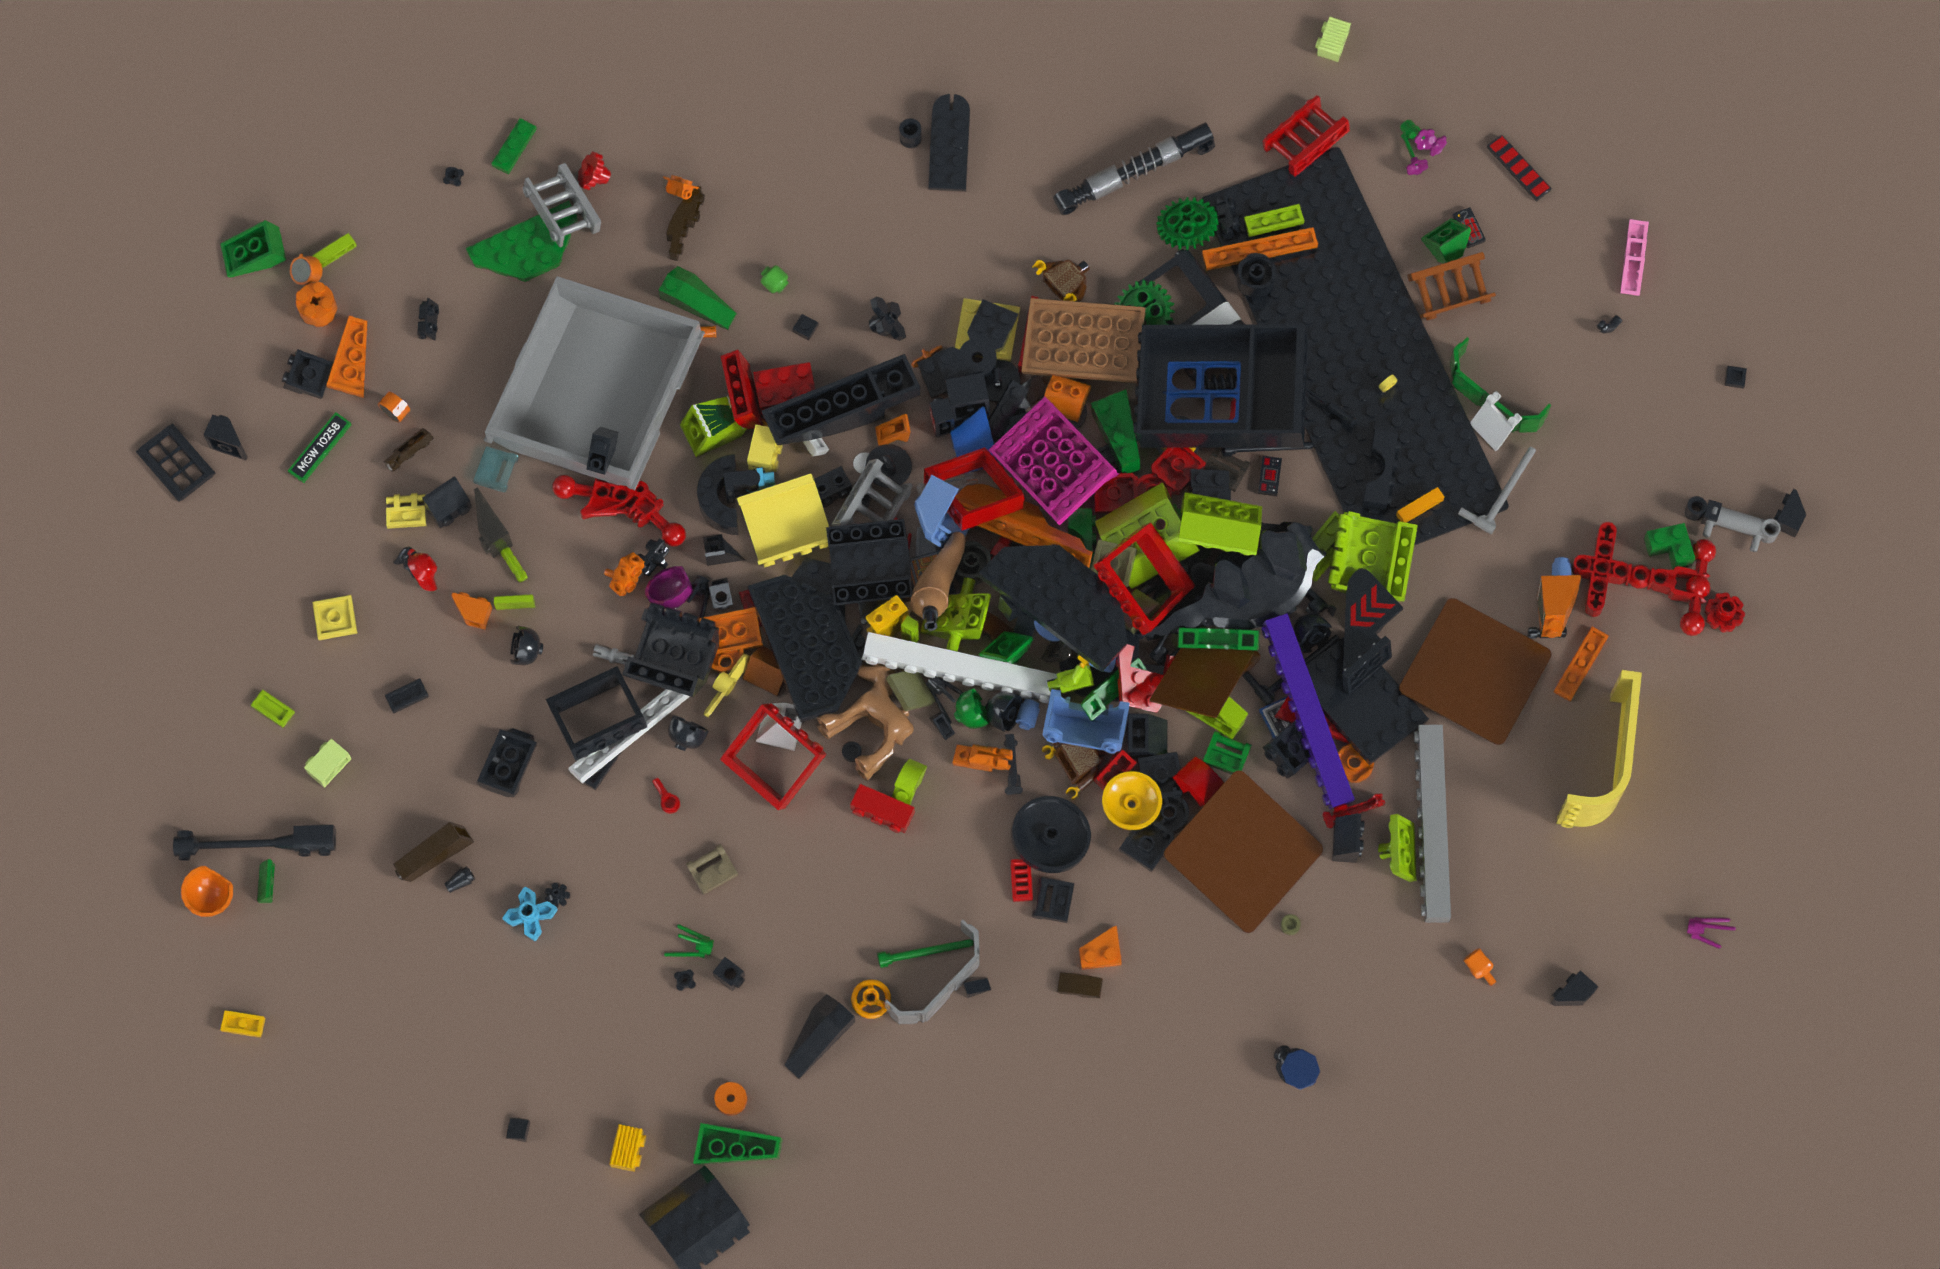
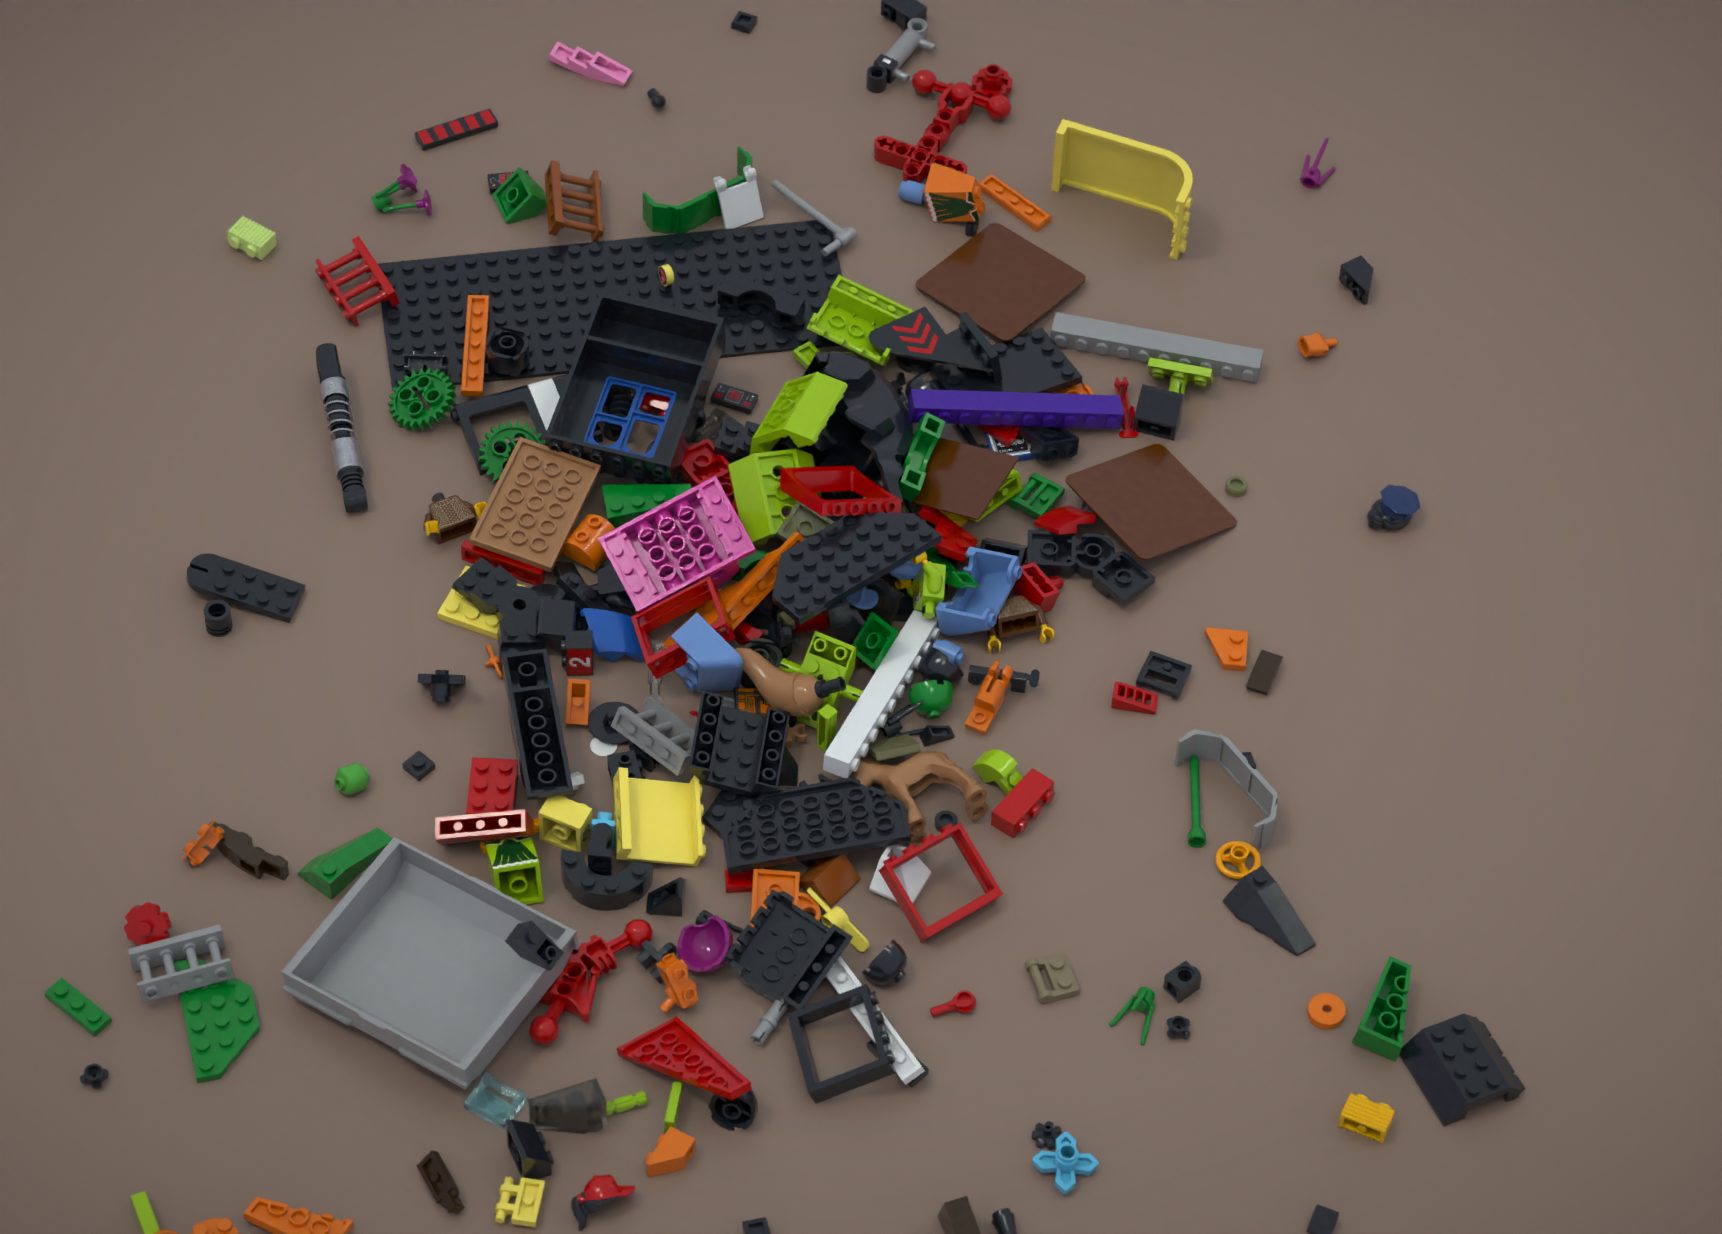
camera: 80 degrees left, 20 degrees down
orange piece [378,391,411,423] -> none
black hinge [417,298,439,340] -> none
black slope [477,728,537,797] -> none
black brick [708,577,733,610] -> none
yellow panel [866,595,909,637] -> none
black dish [1011,796,1091,873] -> none
yellow dish [1102,771,1162,830] -> none
lime plate [1244,204,1304,237] -> none
light orange piece [1396,487,1444,523] -> none
green brick [1644,523,1695,570] -> none
none -> red wing [617,1016,752,1100]

